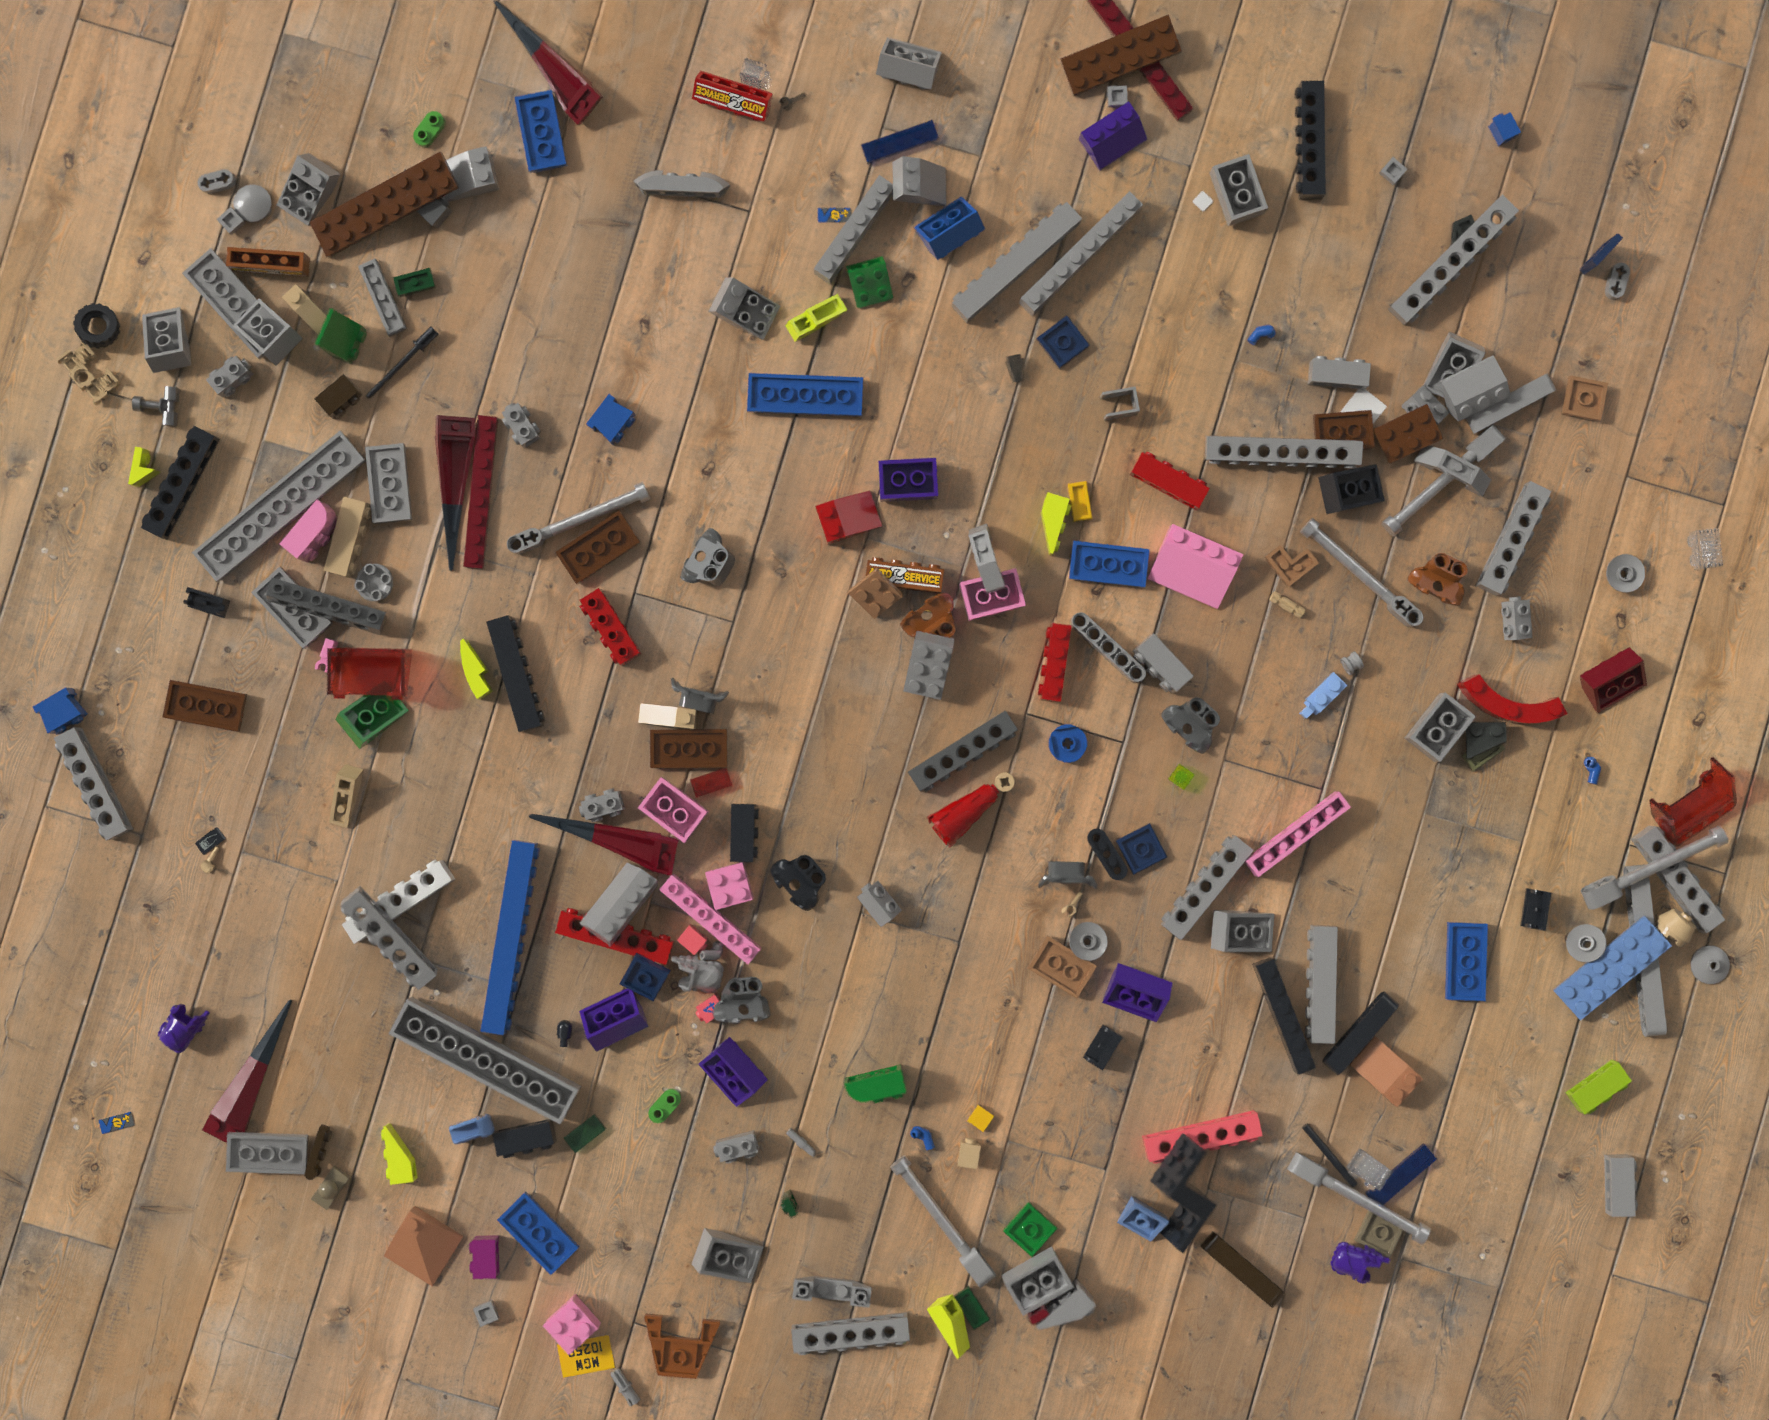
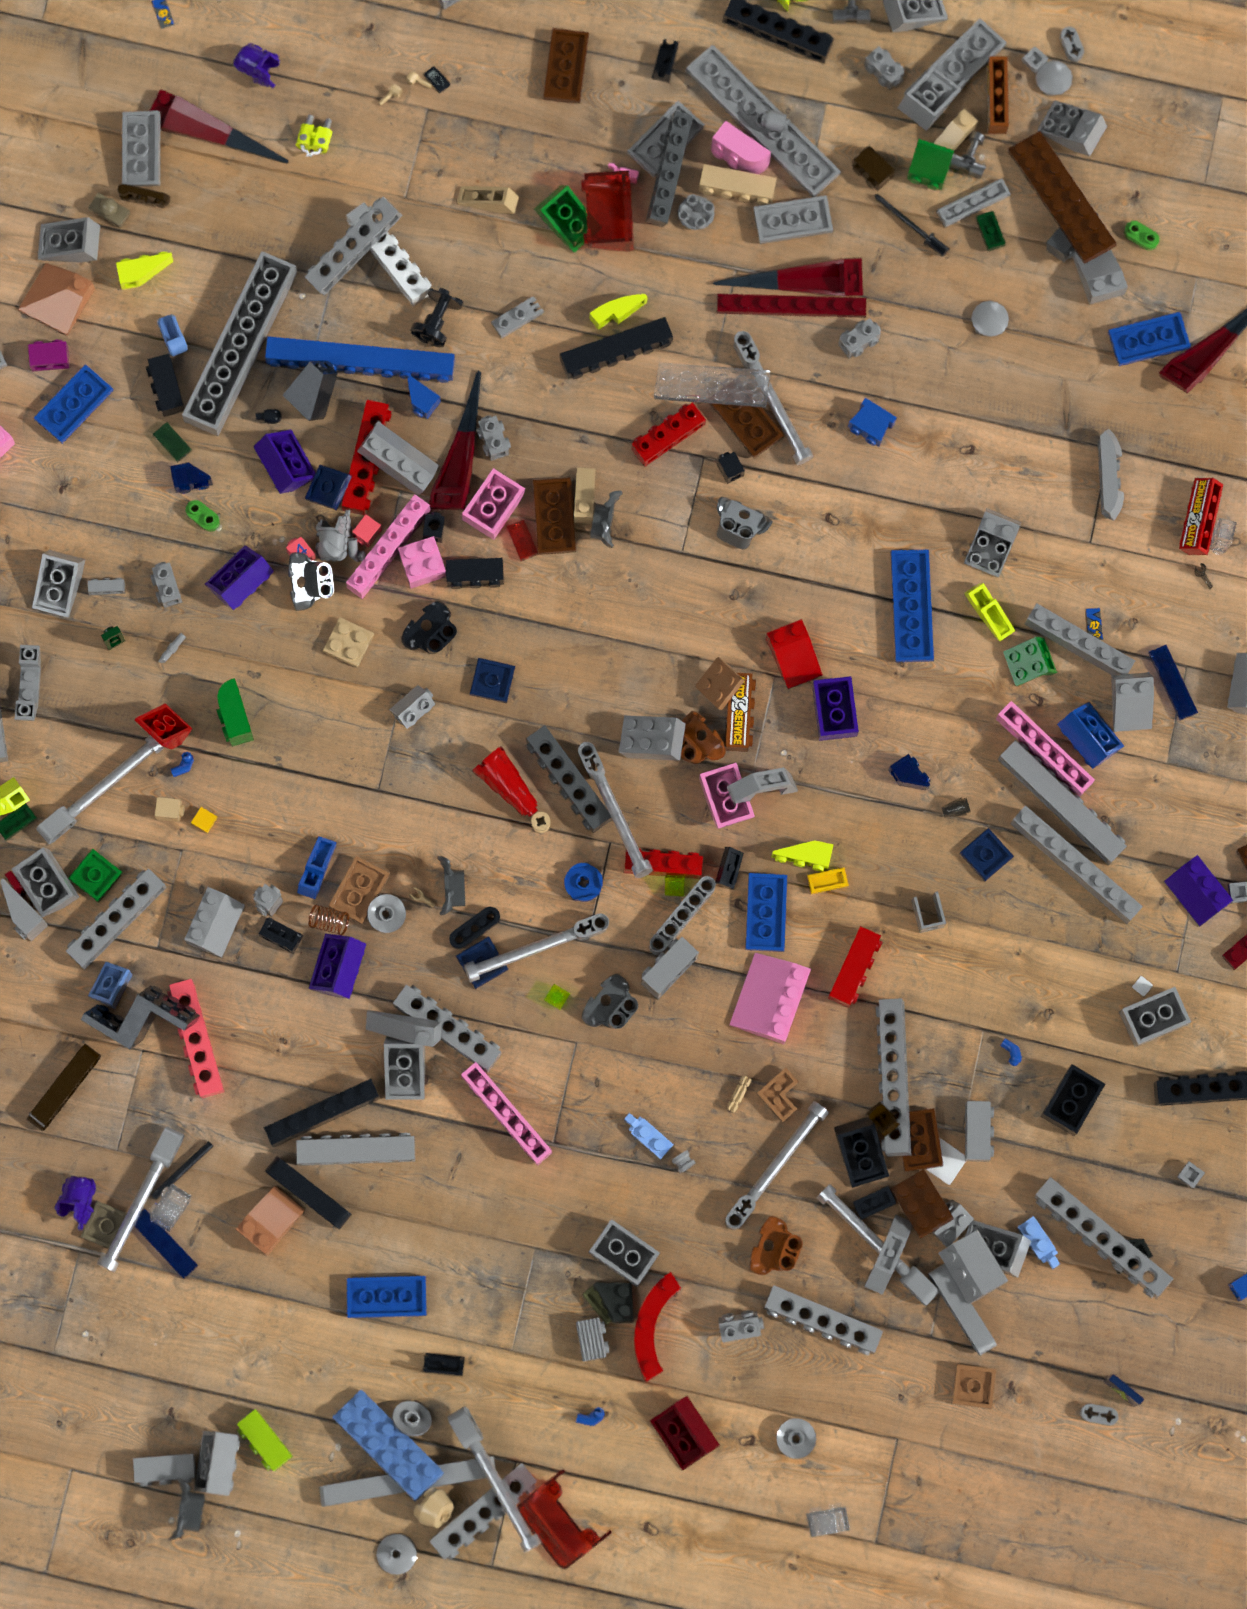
camera: 80 degrees right, 10 degrees down
none -> light grey slope [38,217,100,263]
none -> light grey brick [66,868,167,970]
none -> light grey piece [88,578,125,595]
none -> red slope [134,704,192,750]
none -> dark grey piece [169,1478,205,1541]
none -> clear blue slope [170,462,213,494]
none -> light grey slope [184,887,245,958]
none -> light grey brick [194,1431,240,1496]
none -> light grey brick [253,884,283,917]
none -> black slope [283,360,338,421]
none -> neon yellow piece [296,114,332,157]
none -> blue slope [297,836,337,899]
none -> dark orange piece [308,904,349,935]
none -> tan plate [323,617,374,668]
none -> light grey slope [366,1010,442,1047]
none -> tan hand [378,85,403,105]
none -> blue slope [408,376,441,419]
none -> black piece [410,288,463,348]
none -> black brick [423,512,445,543]
none -> flat silver piece [464,913,609,983]
none -> dark blue tile [470,658,515,704]
none -> light grey hinge [492,297,544,339]
none -> light grey brick [576,1318,609,1362]
none -> flat silver piece [578,742,653,878]
none -> clear plate [654,362,771,407]
none -> clear neon green plate [665,875,685,897]
none -> black plate [715,847,744,889]
none -> black brick [717,451,745,484]
none -> light grey brick [761,110,790,133]
none -> black plate [852,1186,896,1220]
none -> dark brown bracket [866,1102,900,1137]
none -> clear blue slope [888,754,931,791]
none -> flat silver bar [950,131,986,179]
none -> light grey dish [972,301,1009,337]
none -> bright pink brick [996,701,1095,797]
none -> light blue hinge [1017,1216,1060,1269]
none -> black brick [1040,1064,1106,1136]

